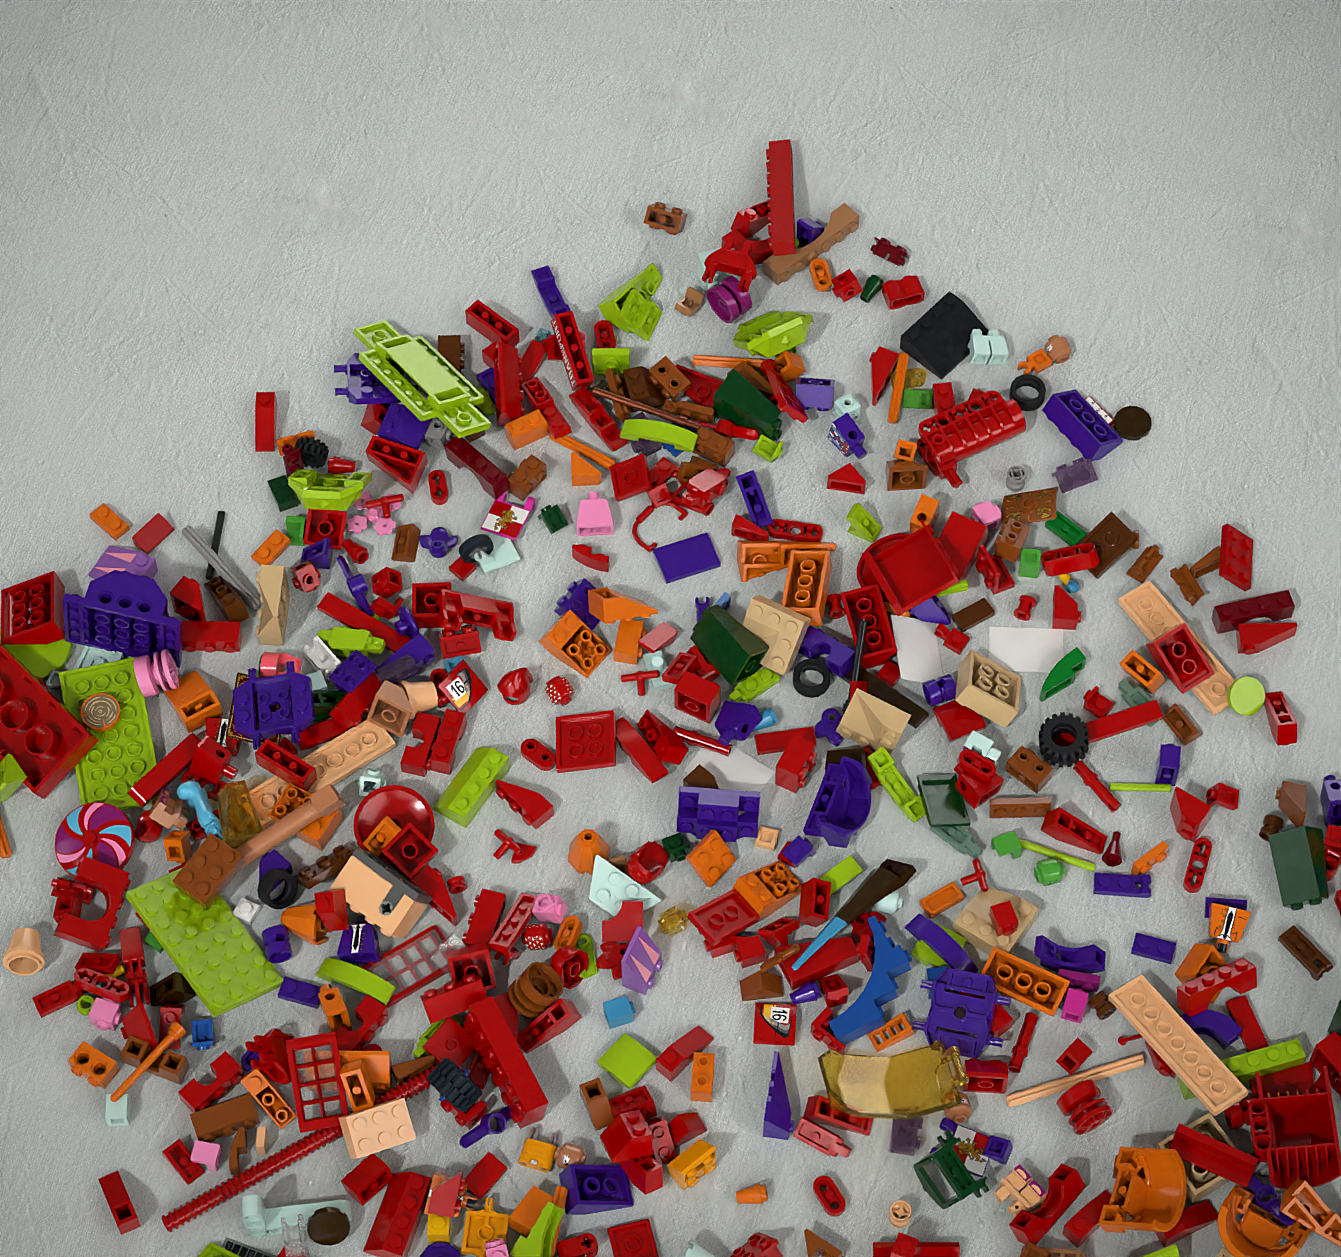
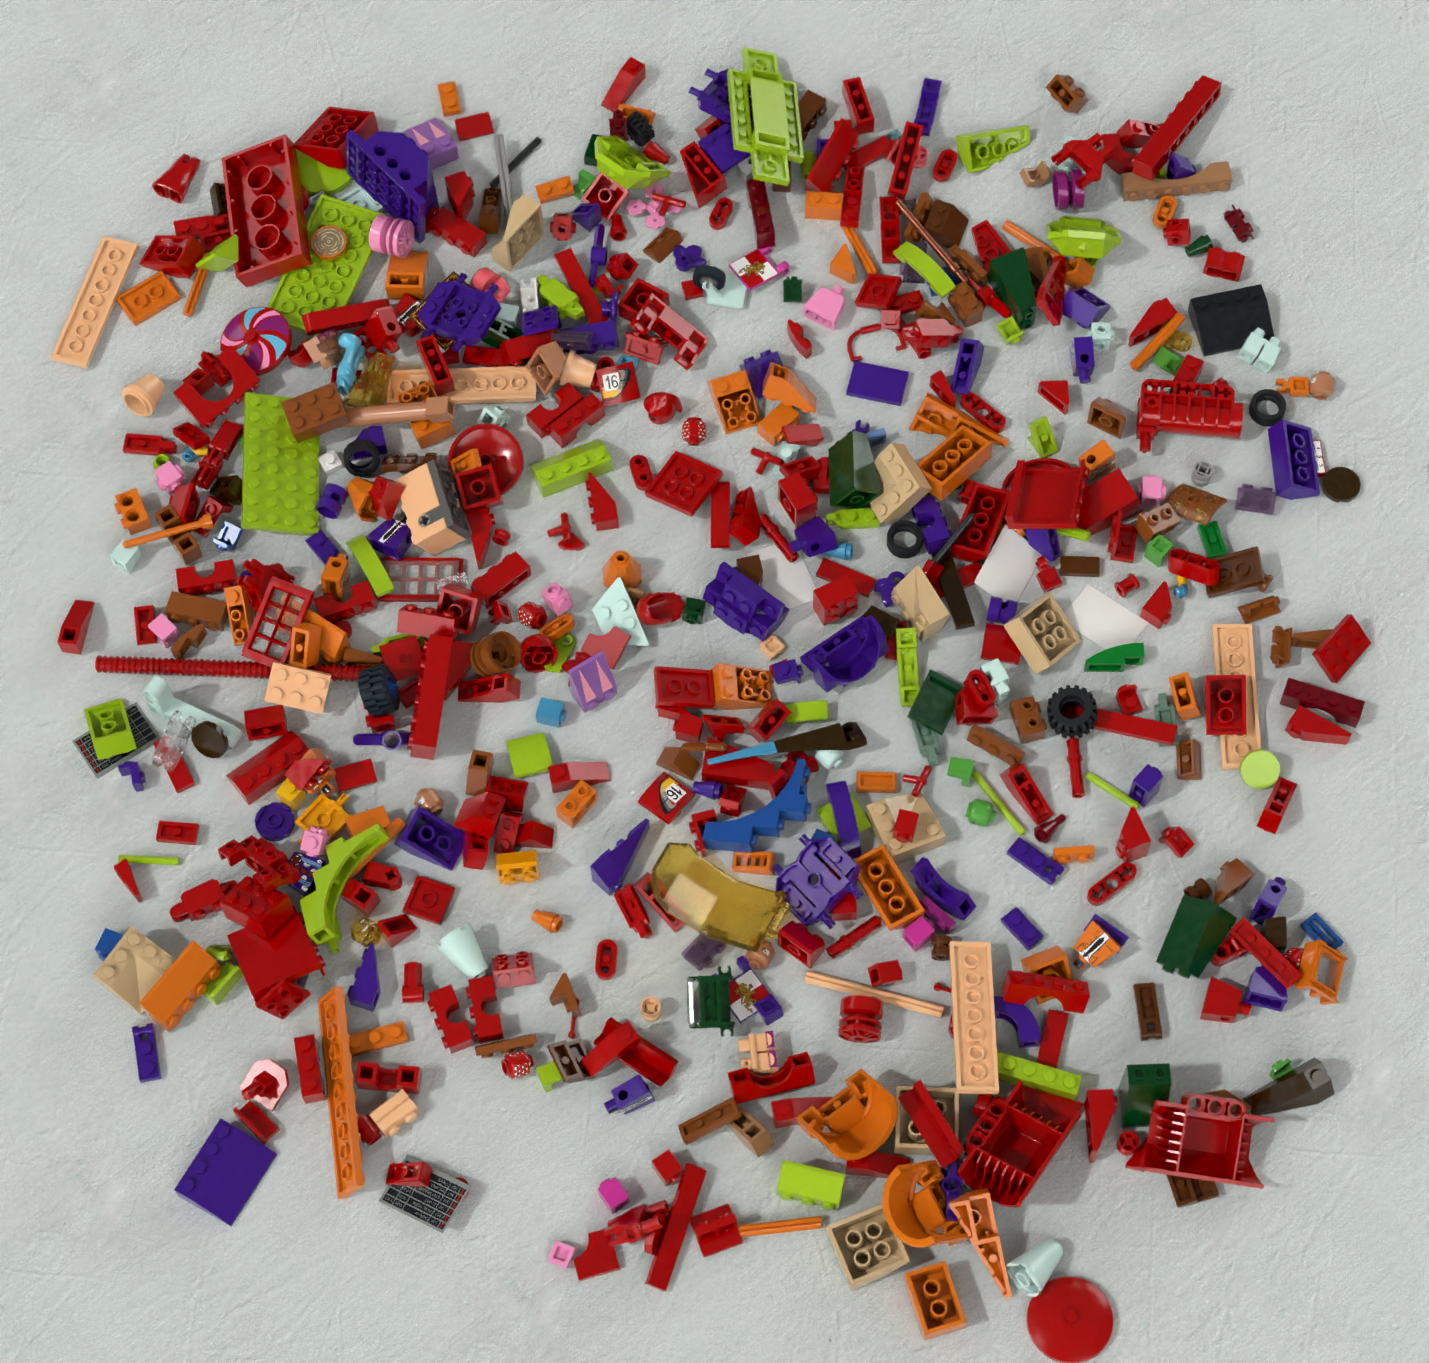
camera: 35 degrees right, 5 degrees up
red beam [74,968,130,1002] -> none
orange brick [163,830,193,863] -> none
light nougat tile [255,1127,268,1155] -> none
red plate [489,892,538,954] -> none
dark orange brick [507,454,547,501] -> none
light orange piece [518,1127,559,1173] -> none
lime tile [592,348,630,375] -> none
lime slope [617,289,663,341] -> none
dark orange brick [648,356,691,401] -> none
clear yellow head [657,906,689,936] -> none
orange plate [685,829,737,887] -> none
orange brick [893,439,917,462] -> none

